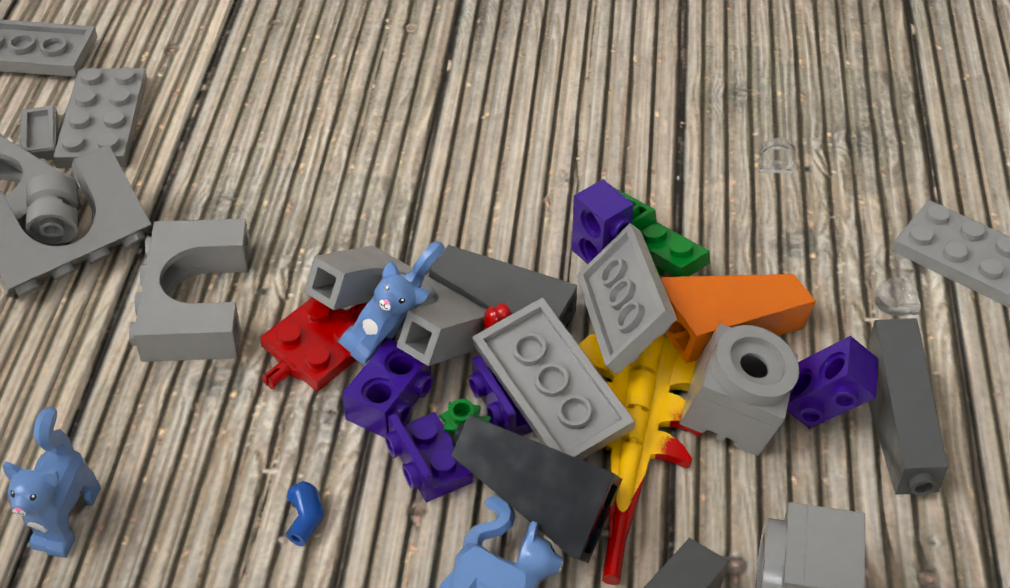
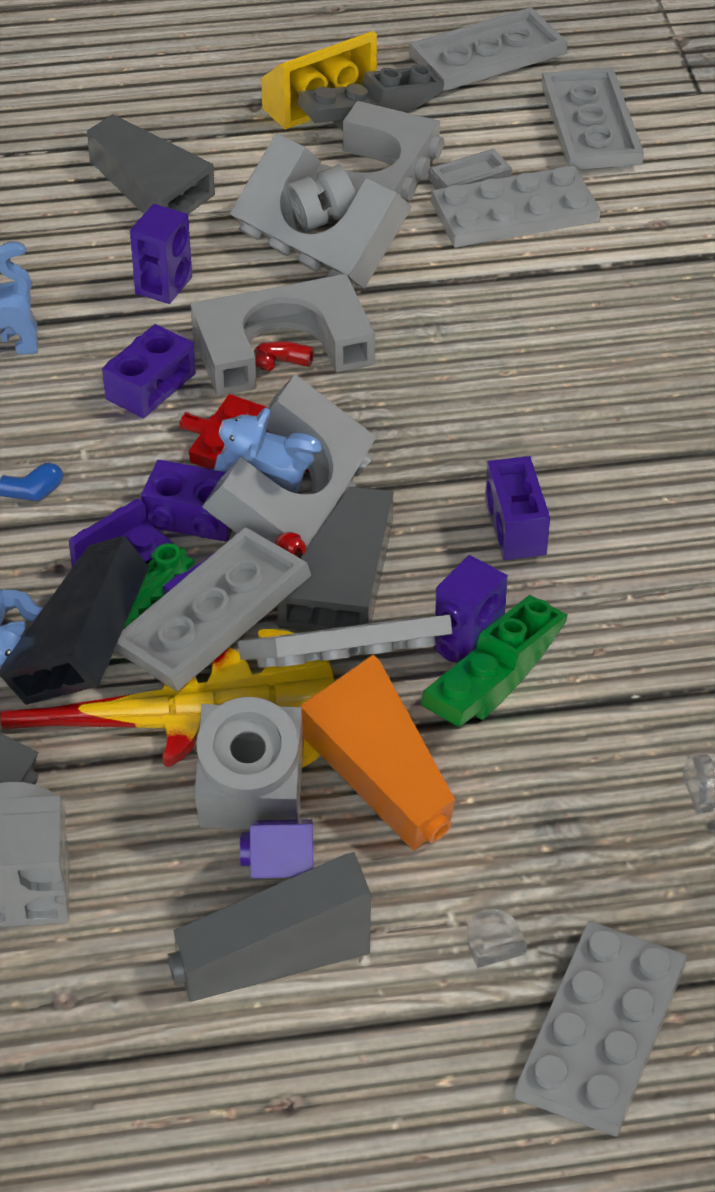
camera: 75 degrees right, 0 degrees up
none -> dark purple brick [102,324,196,419]
none -> dark purple brick [130,204,192,304]
none -> red arm [254,341,314,371]
none -> dark purple brick [485,456,550,561]

